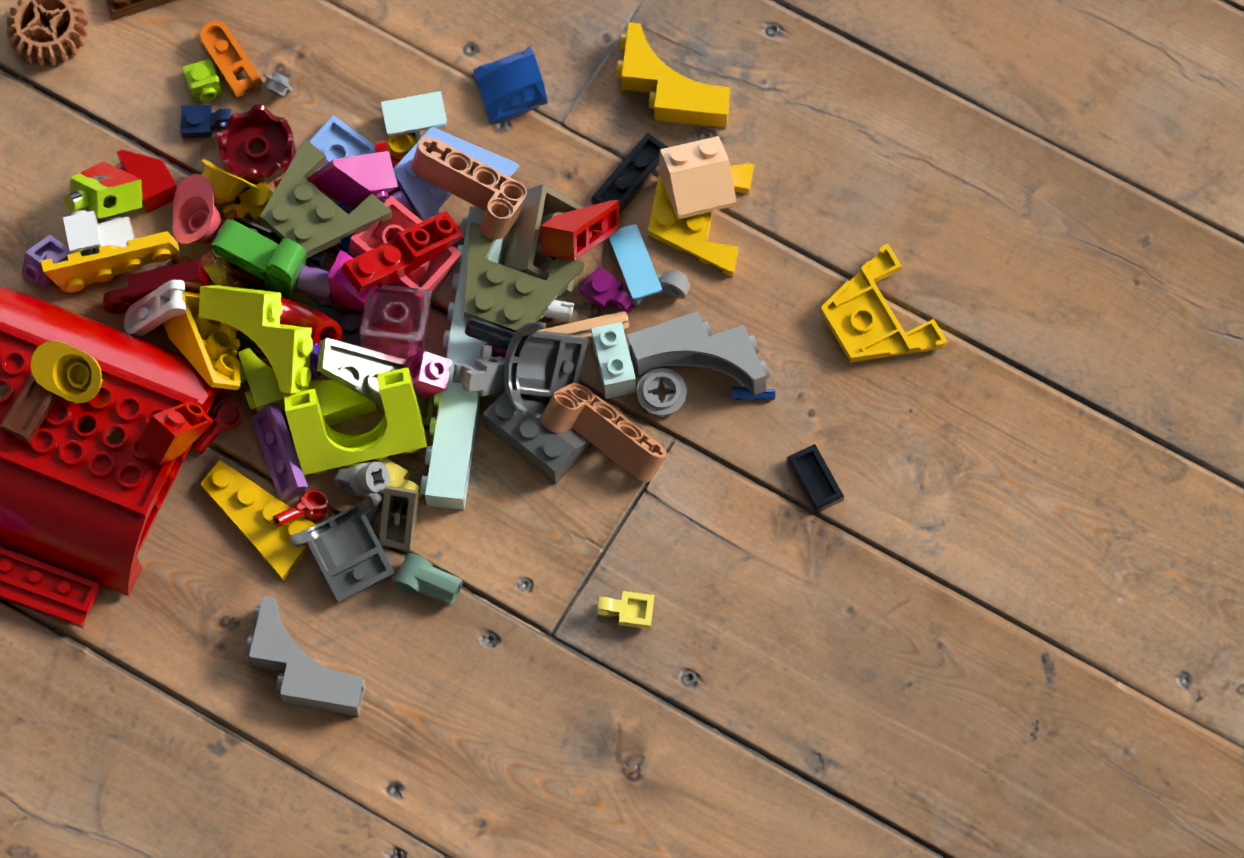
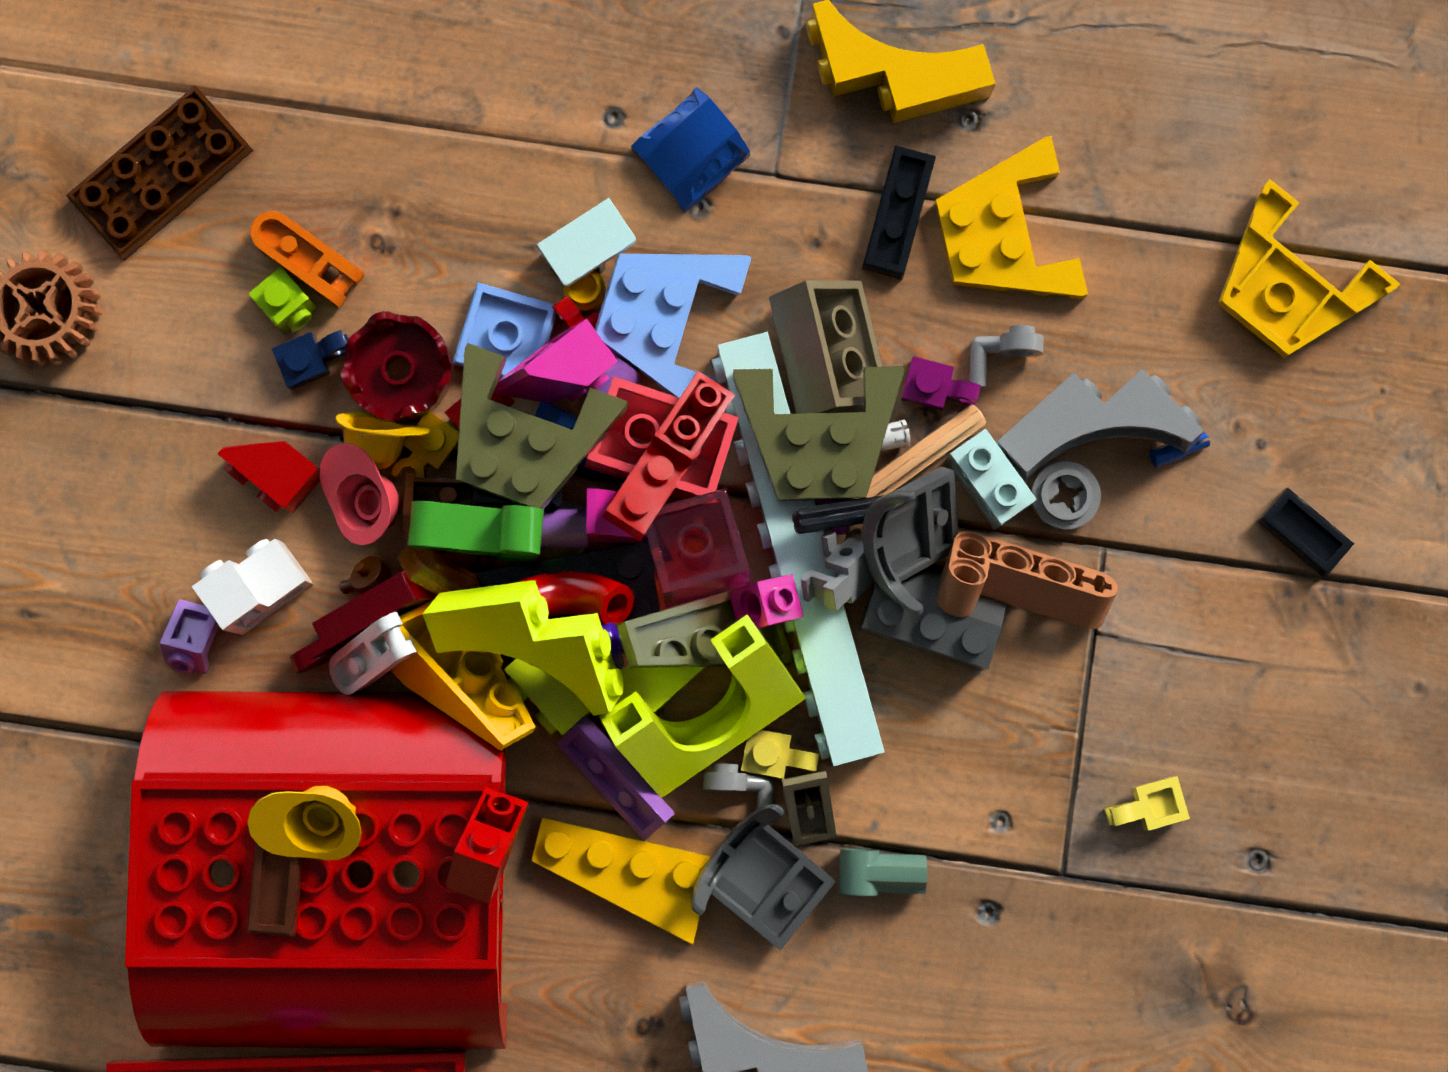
camera: 25 degrees left, 15 degrees up
yellow wing [41,231,180,293] -> none
lime torso [63,162,142,218] -> none
red plate [193,398,243,454] -> none
light grey plate [262,71,294,97] -> none
red plate [273,489,330,527] -> none
light grey wheel [349,462,390,495] -> none
nougat beam [411,137,527,240] -> none
red slope [539,200,620,261] -> none
medium azure piece [609,224,662,300] -> none
light nougat slope [658,136,737,219] -> none

